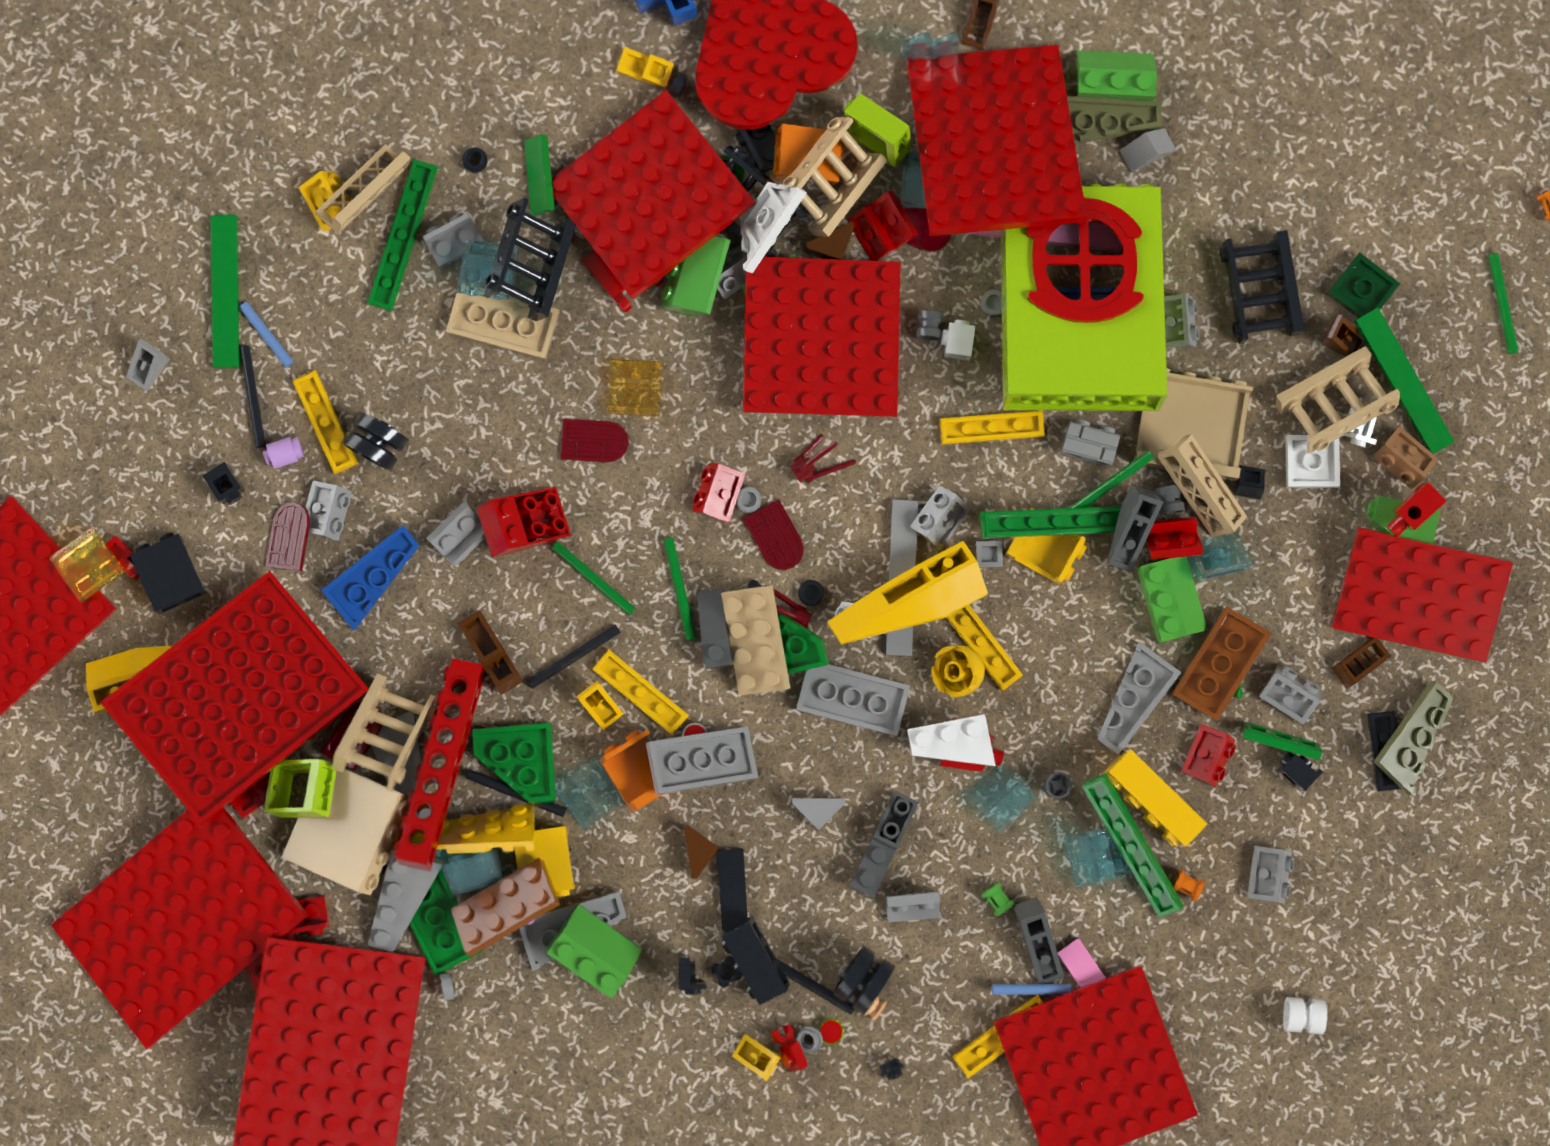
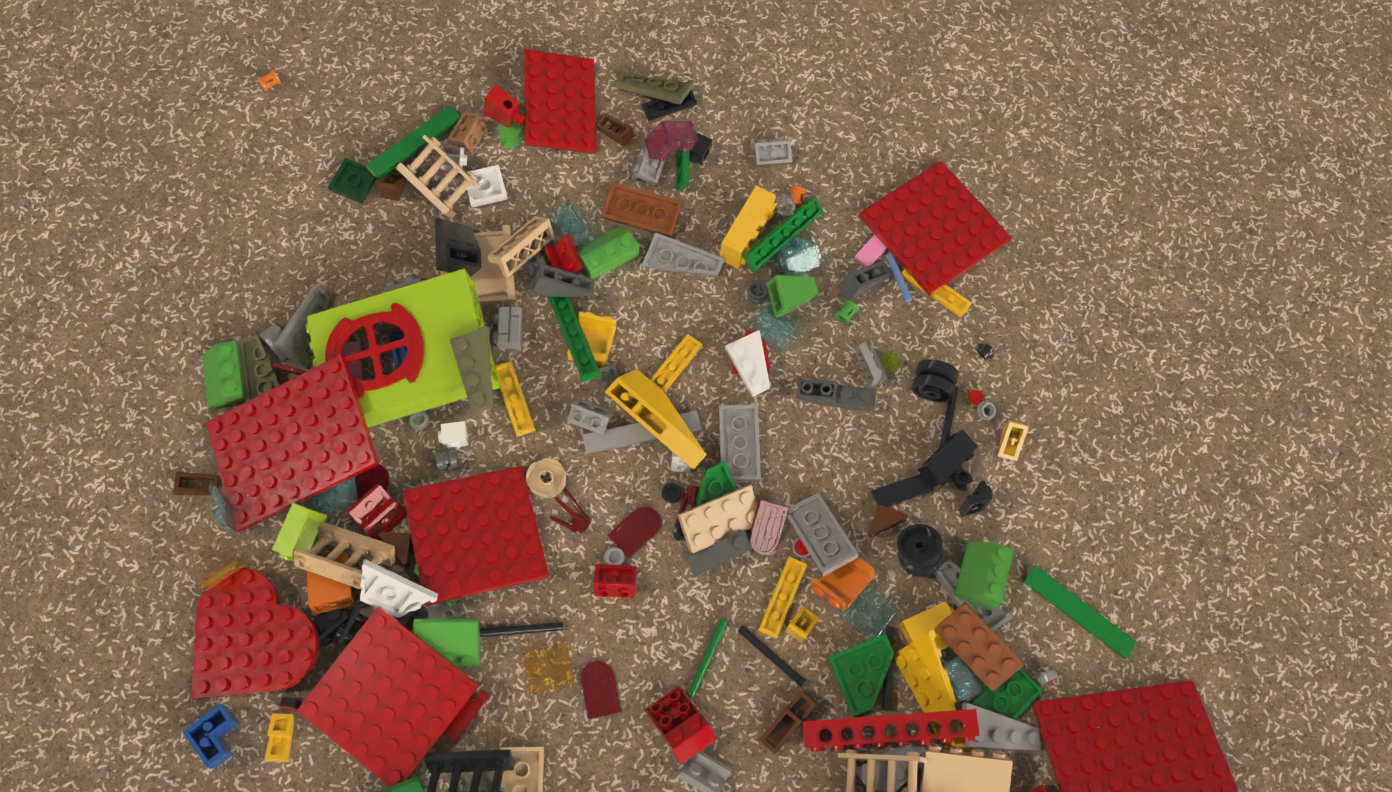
camera: 110 degrees left, 15 degrees down
green bar [663,538,697,641] -> none
red plate [771,1024,808,1072] -> none
light grey slope [792,798,845,830] -> none
yellow cylinder [931,645,985,698] -> none
green bar [1069,450,1155,508] -> none
red bracket [1181,724,1236,787] -> none
black fence [1219,230,1305,344] -> none
black slope [1235,465,1265,499] -> none
white wheel [1283,997,1327,1035] -> none
green bar [1488,253,1519,355] -> none
none -> clear yellow slope [198,555,243,591]
none -> dark red window [271,363,306,375]
none -> light grey wing [274,285,331,369]
none -> black slope [435,218,481,277]
none -> olive wing [450,326,493,414]
none -> black bar [480,622,563,637]
none -> tan plate [526,458,566,499]
none -> clear pink brick [644,121,699,161]
none -> window [749,500,788,555]
none -> bright green slope [767,275,818,318]
none -> clear wheel [775,194,795,216]
none -> clear neon green tile [880,353,900,373]
none -> black wheel [897,524,943,577]
none -> green tile [1023,565,1137,659]

